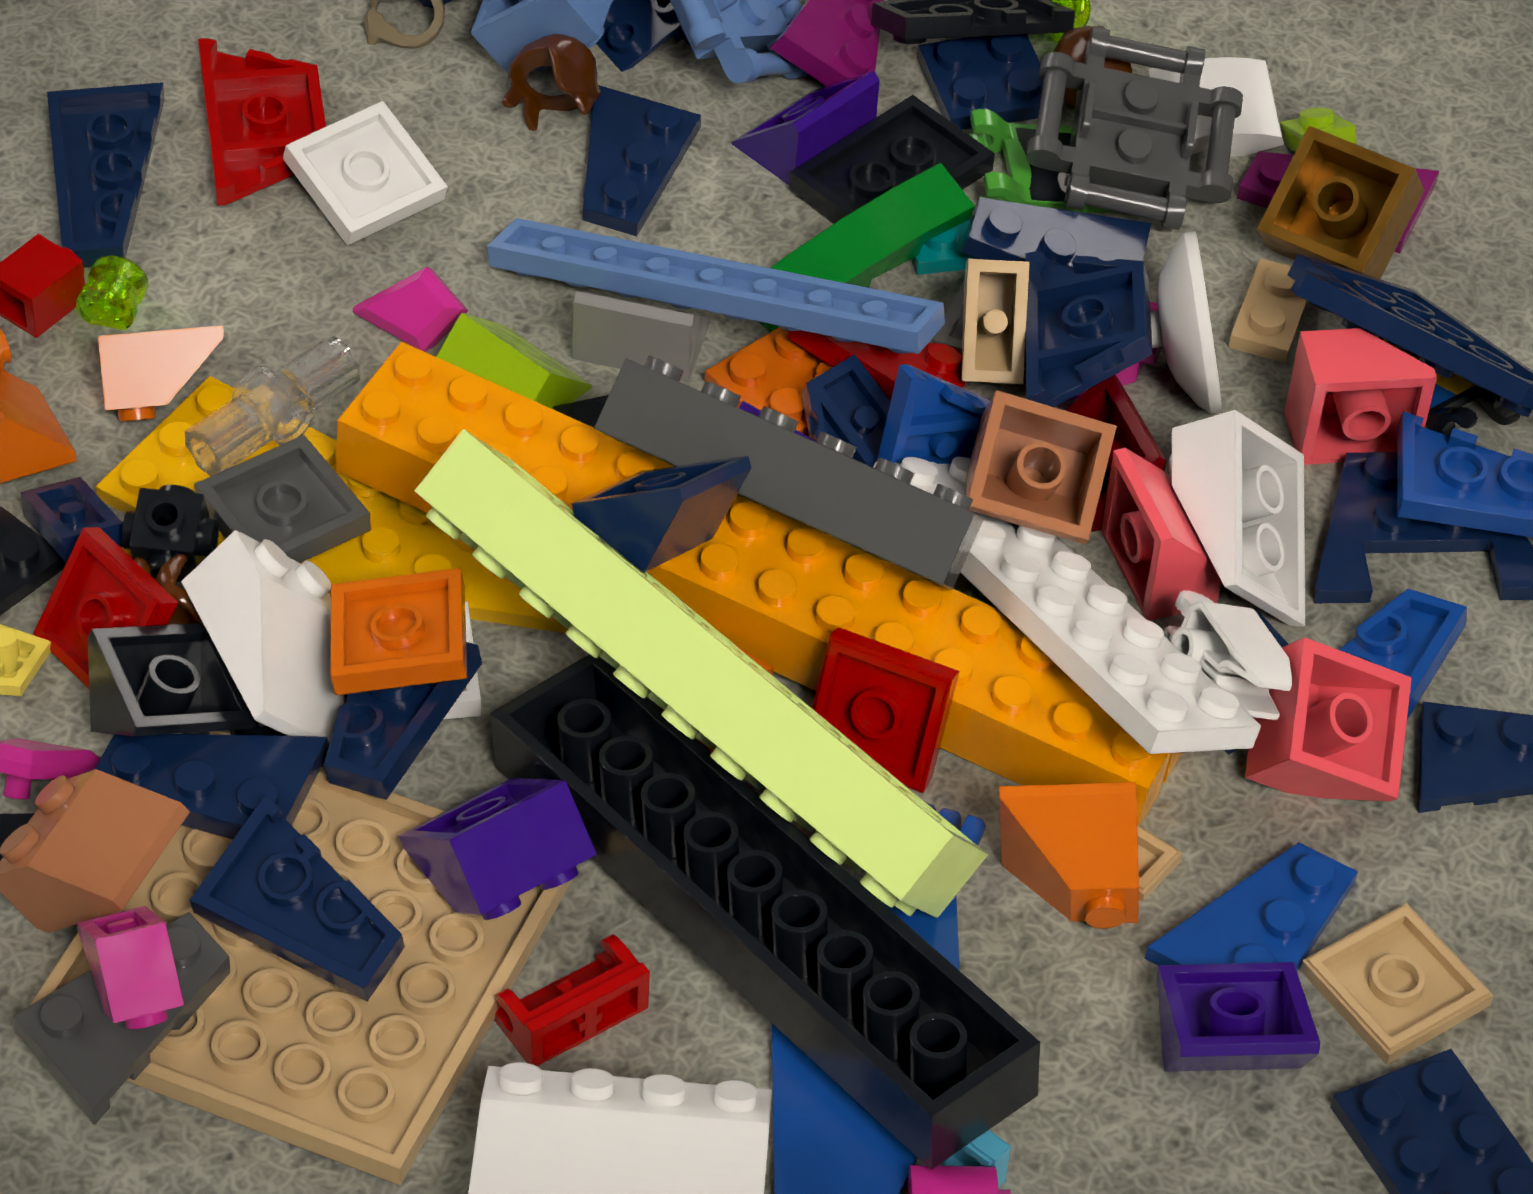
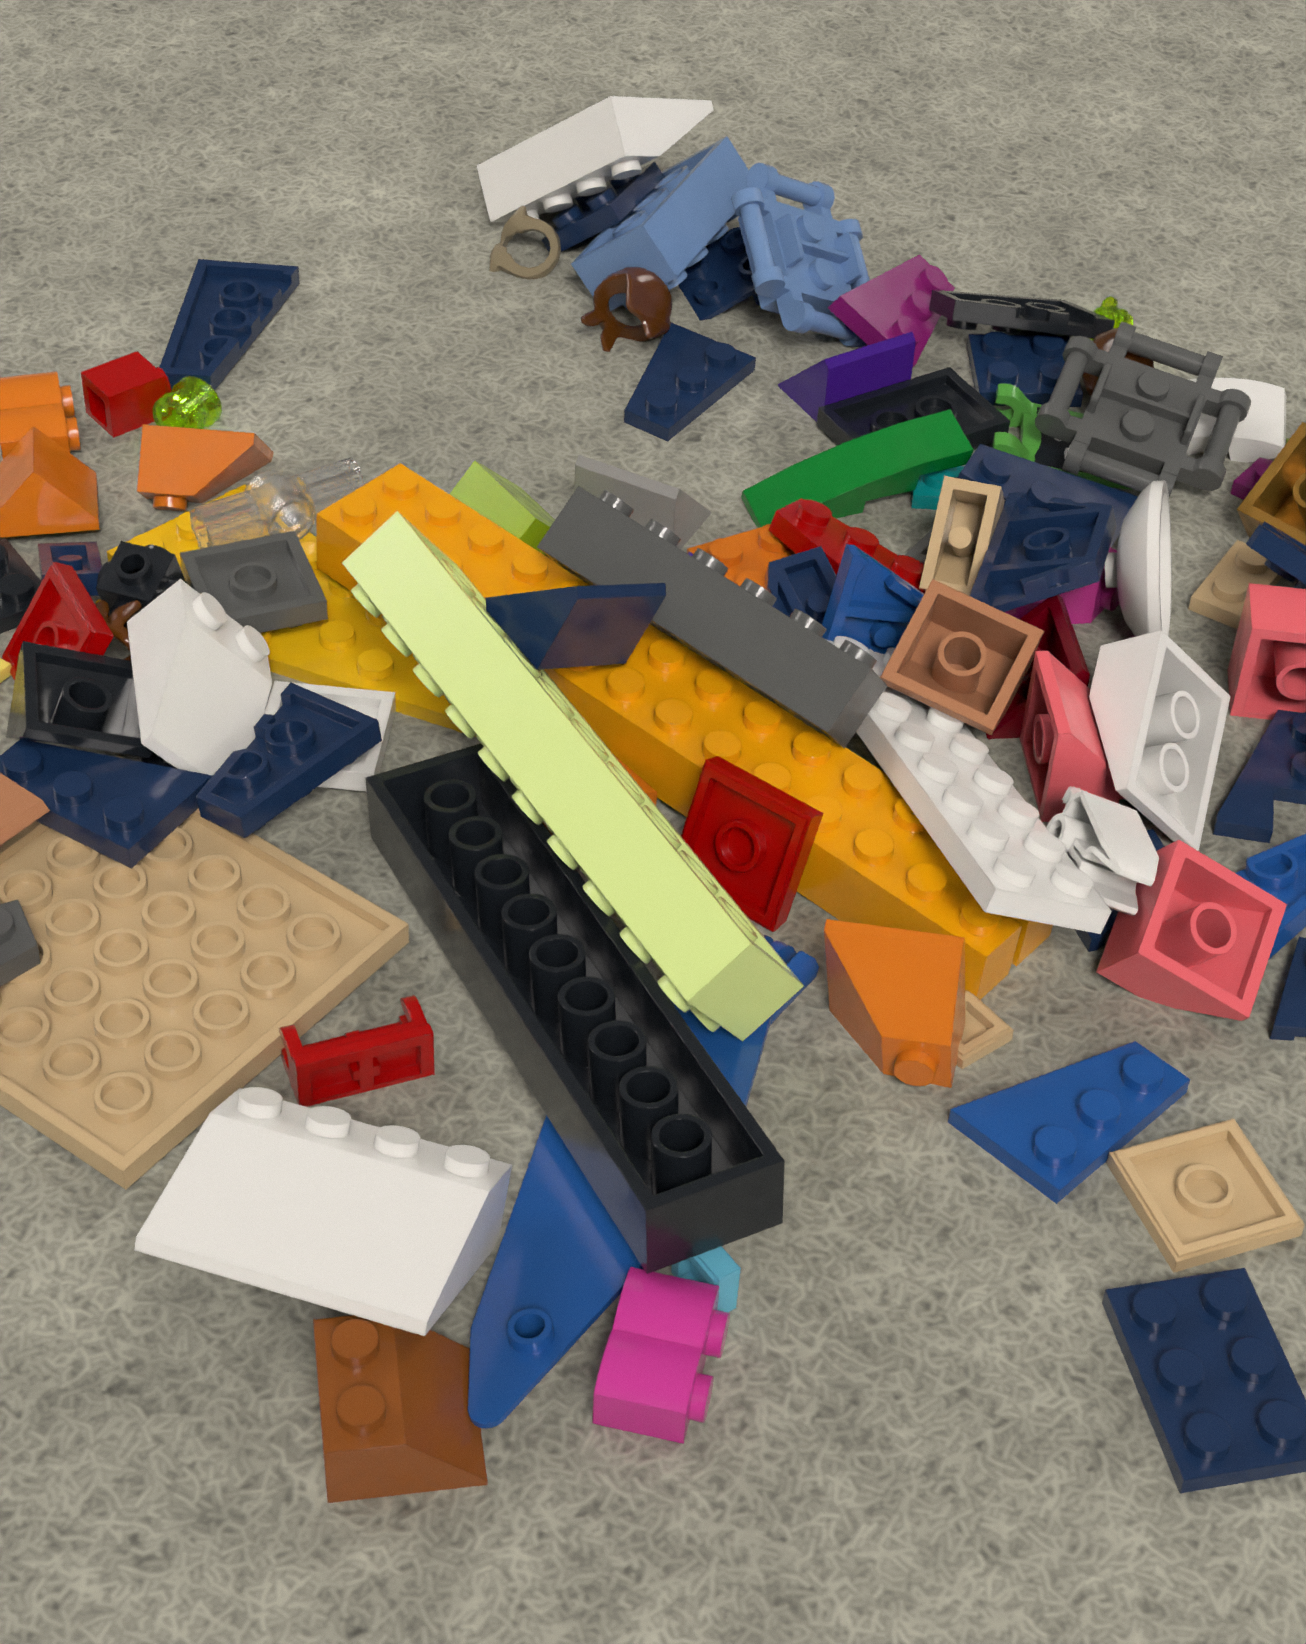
camera: 15 degrees right, 5 degrees down
dark blue wing [190,794,405,1002] -> none
red wing [198,38,326,206] -> none
white plate [283,101,448,246] -> none
orange plate [331,568,467,695] -> none
dark pink piece [353,267,469,352] -> none
dark purple slope [398,778,597,920] -> none
medium blue plate [487,218,945,354] -> none
dark purple slope [1157,962,1320,1072] -> none

